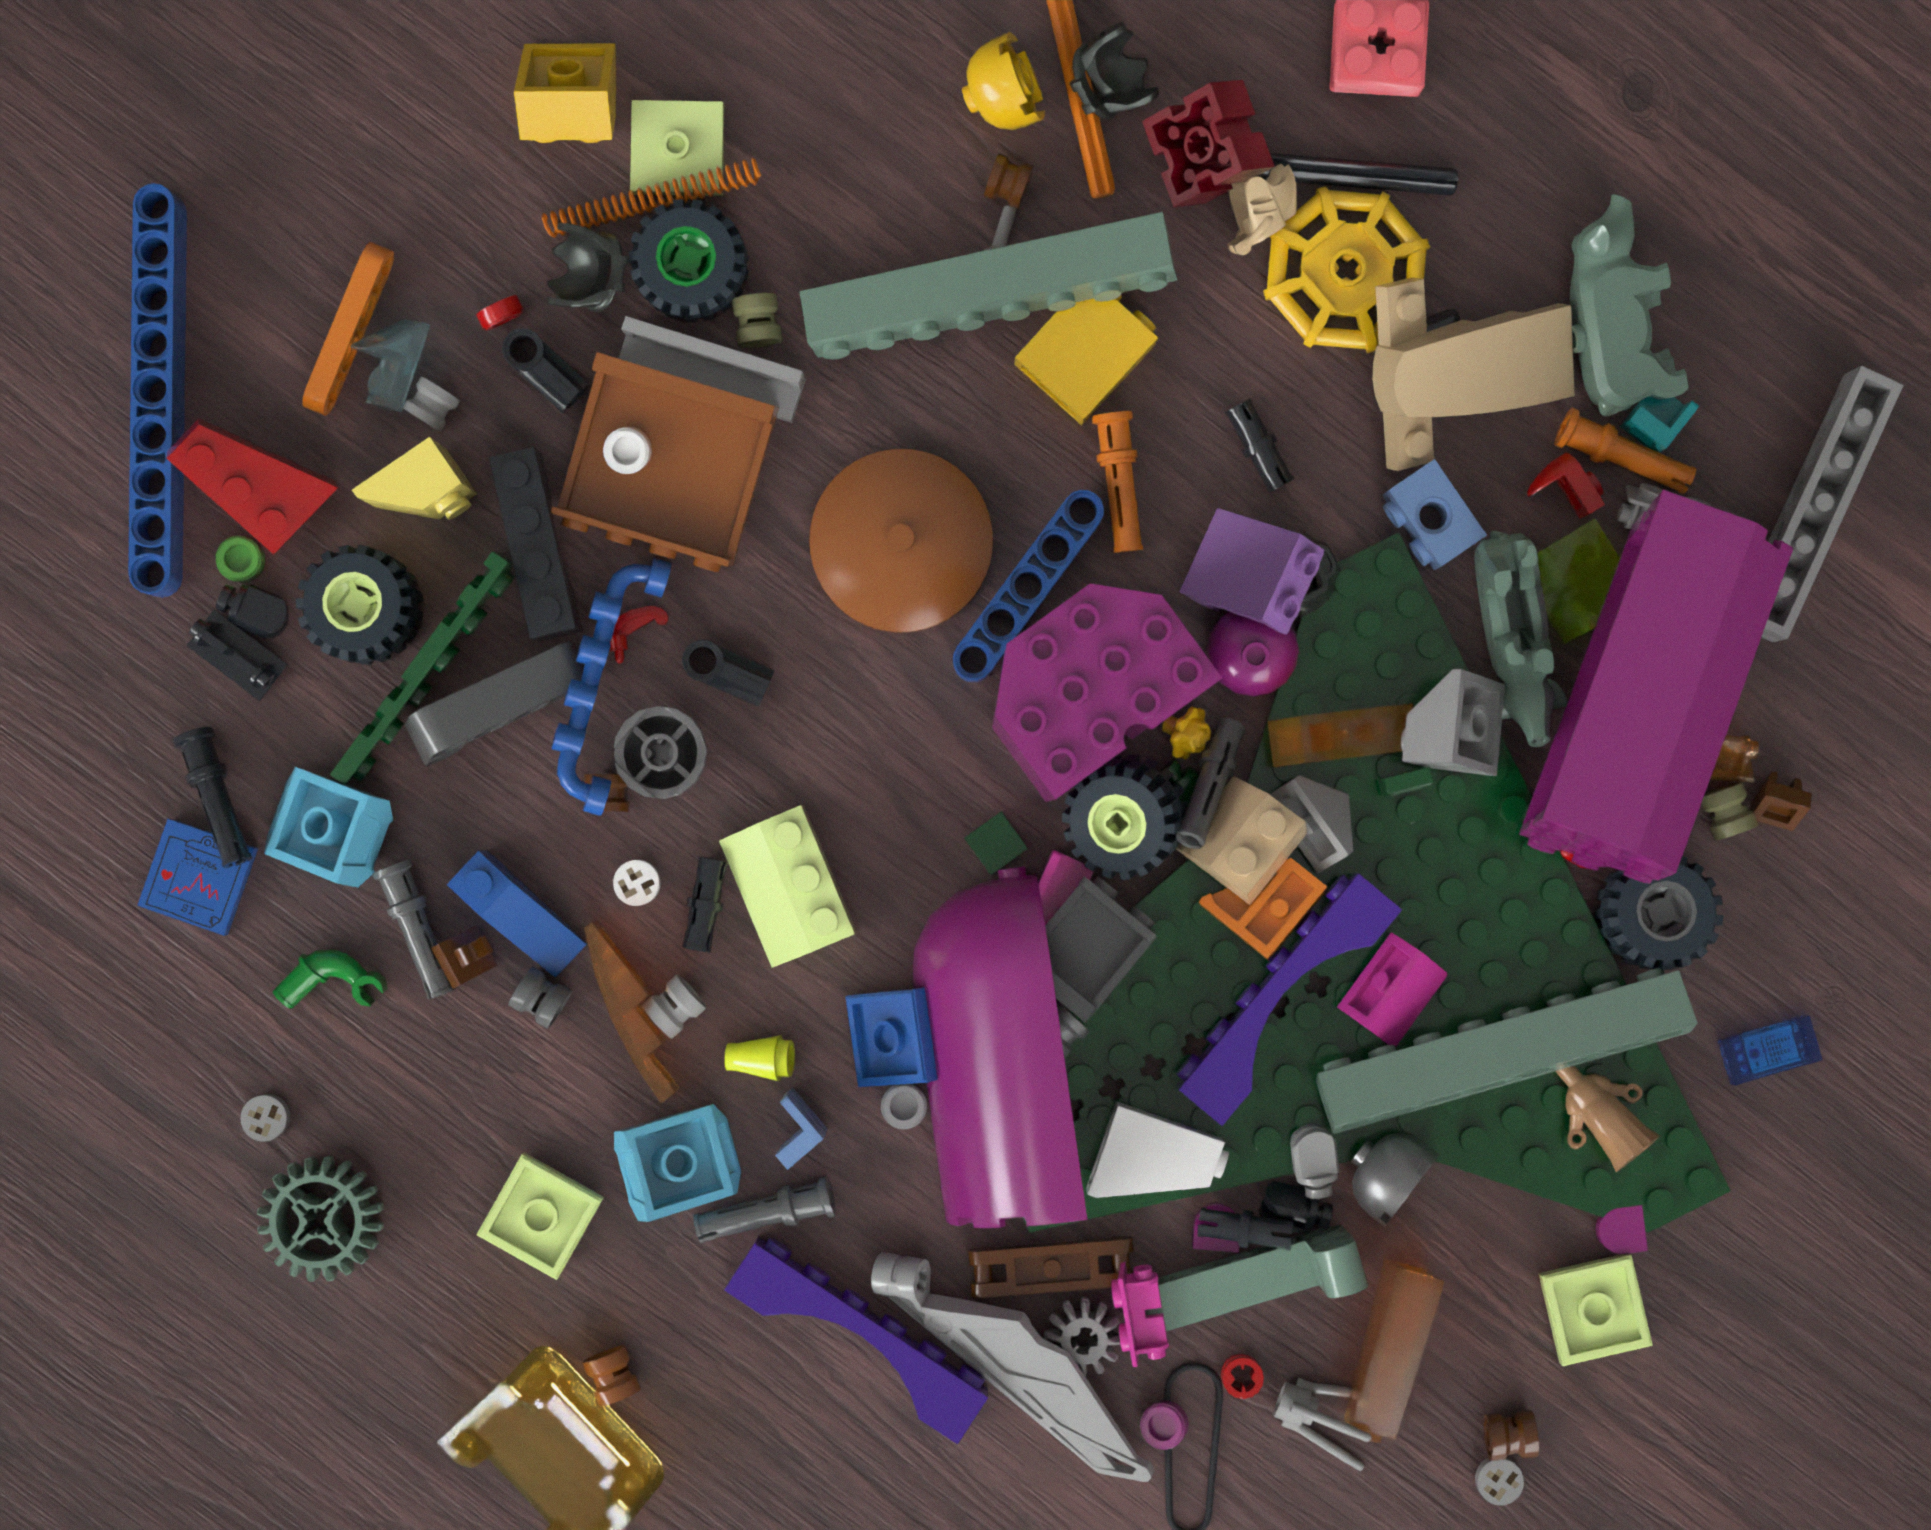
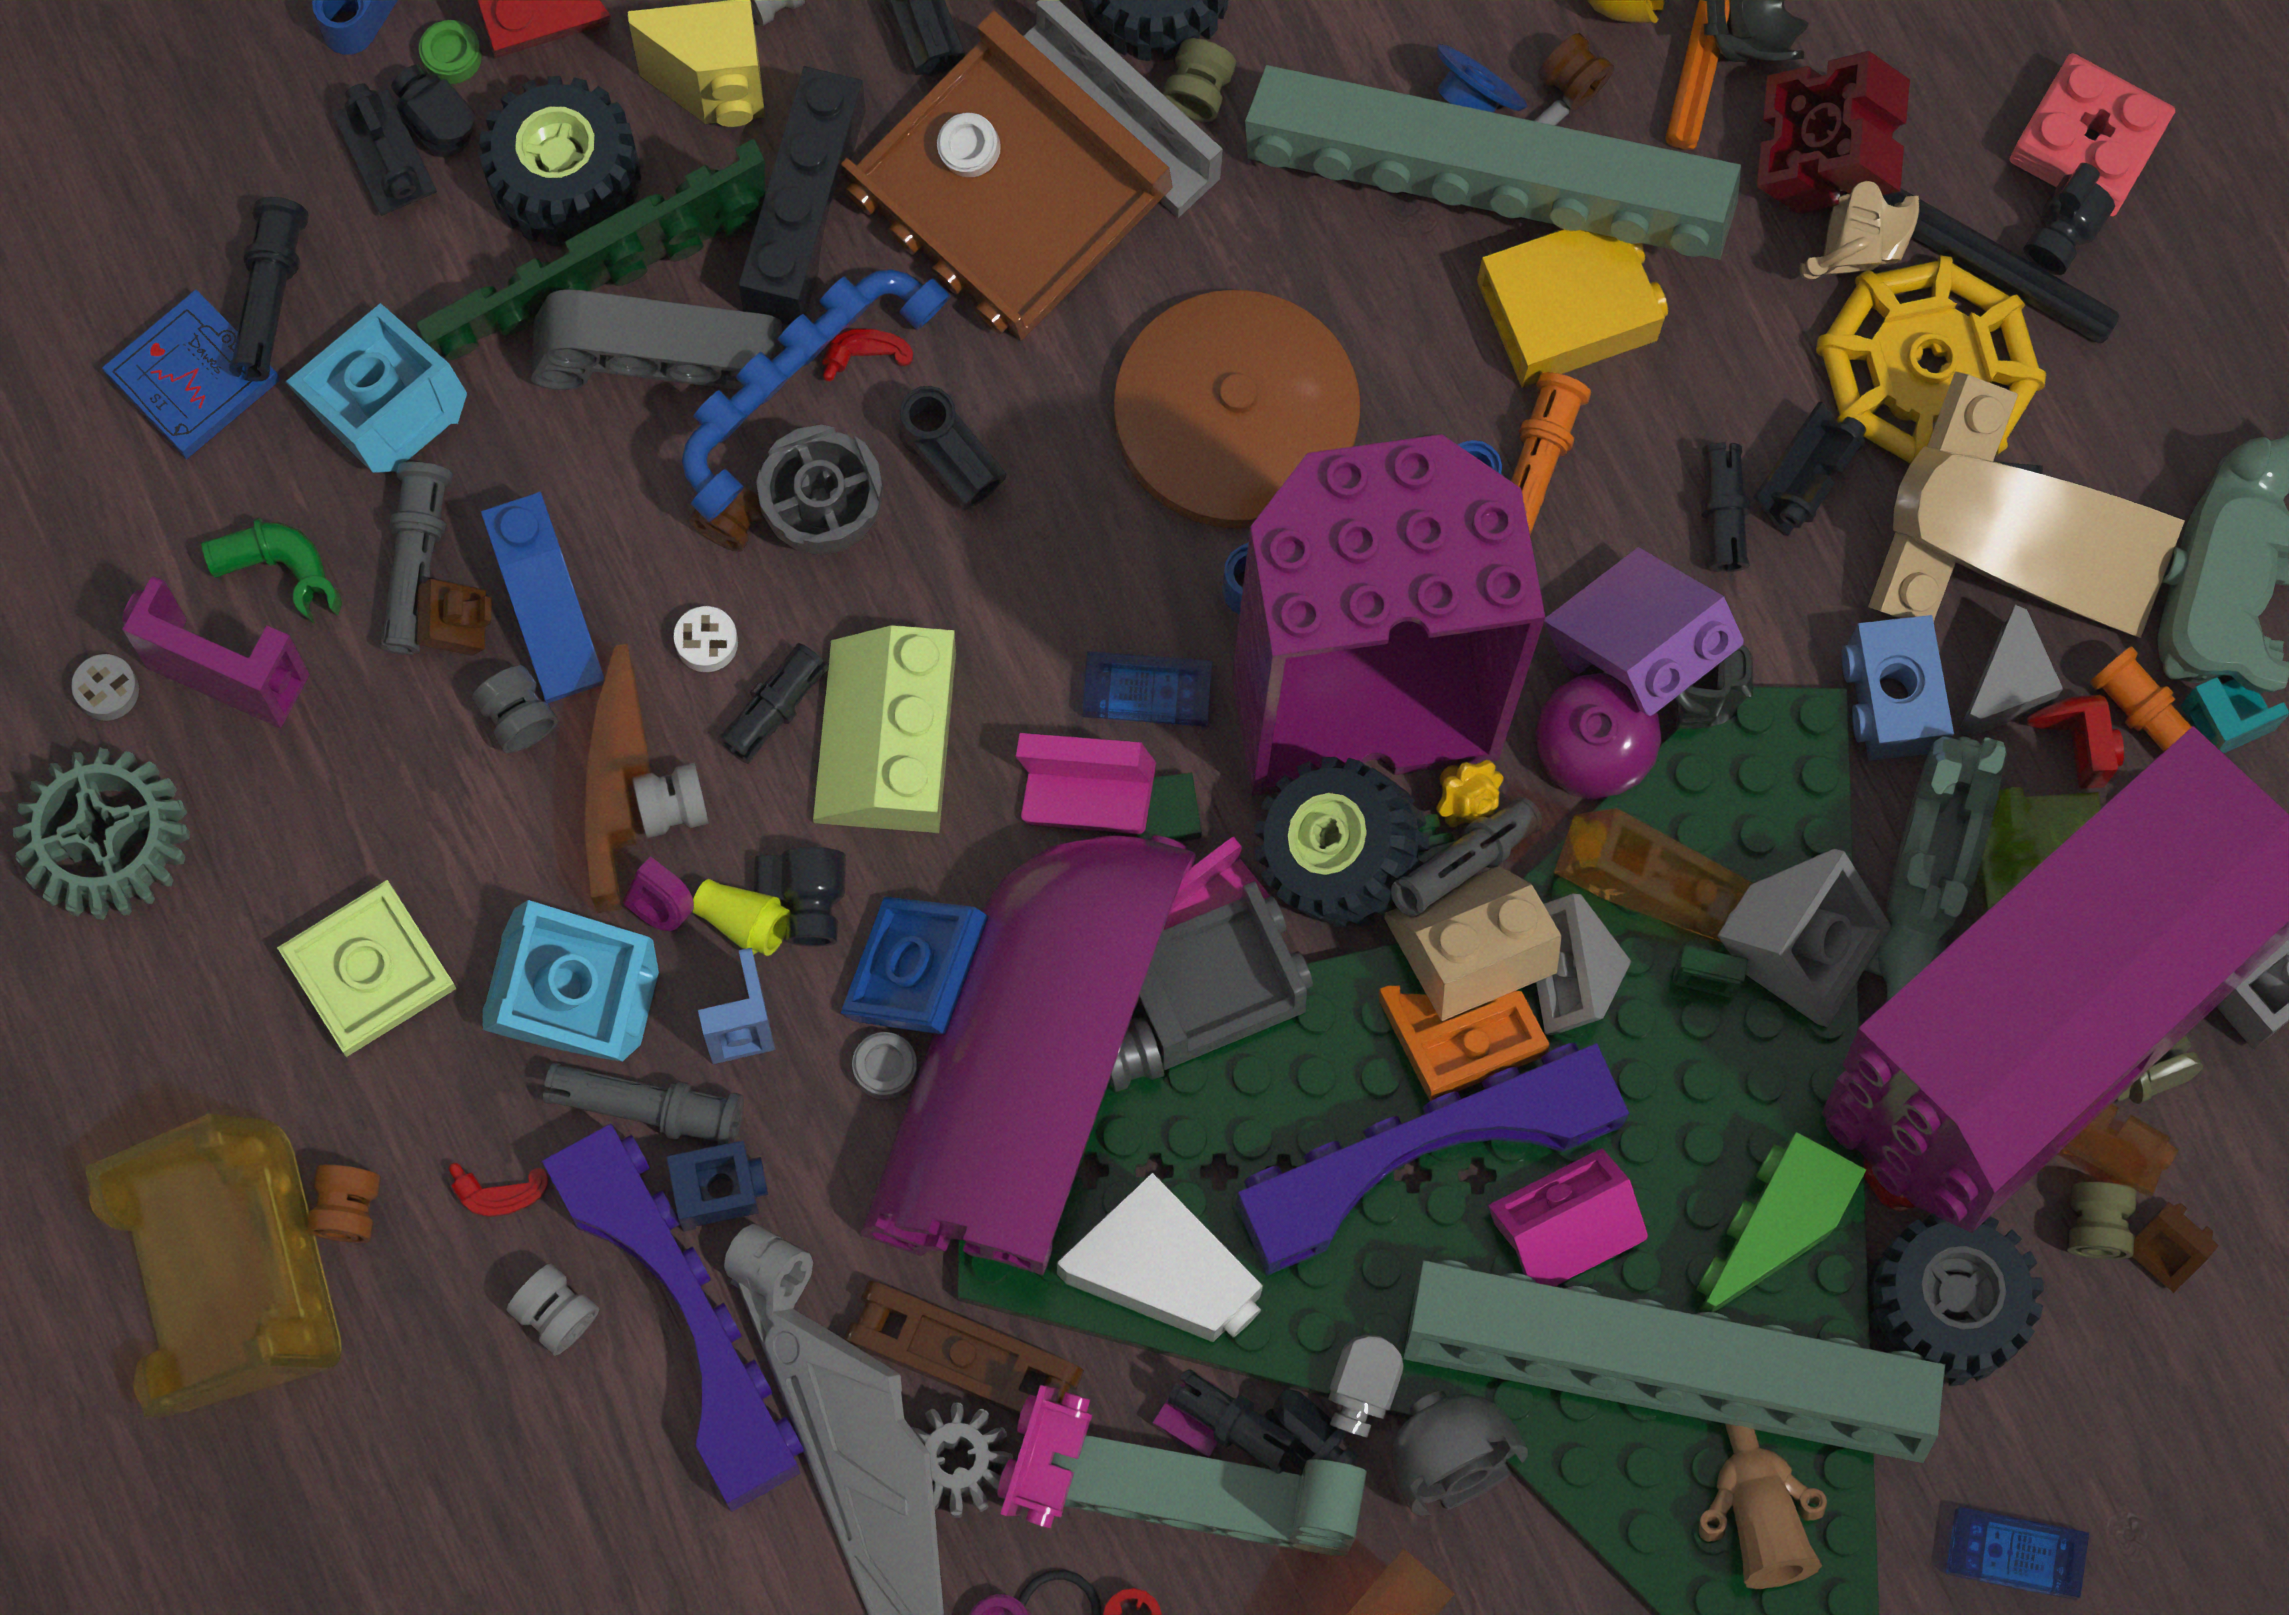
camera: 20 degrees right, 15 degrees down
none -> magenta panel [122,576,310,729]
none -> red piece [449,1163,548,1217]
none -> light grey wheel [507,1263,600,1356]
none -> magenta tile [622,856,694,931]
none -> dark blue brick [667,1141,768,1232]
none -> black piece [754,847,846,947]
none -> dark pink panel [1016,733,1156,834]
none -> clear blue tile [1083,651,1212,727]
none -> blue piece [1437,44,1527,113]
none -> bright green slope [1696,1132,1866,1313]
none -> black hinge [1753,402,1866,536]
none -> light grey slope [1958,605,2063,737]
none -> black piece [2023,163,2115,275]

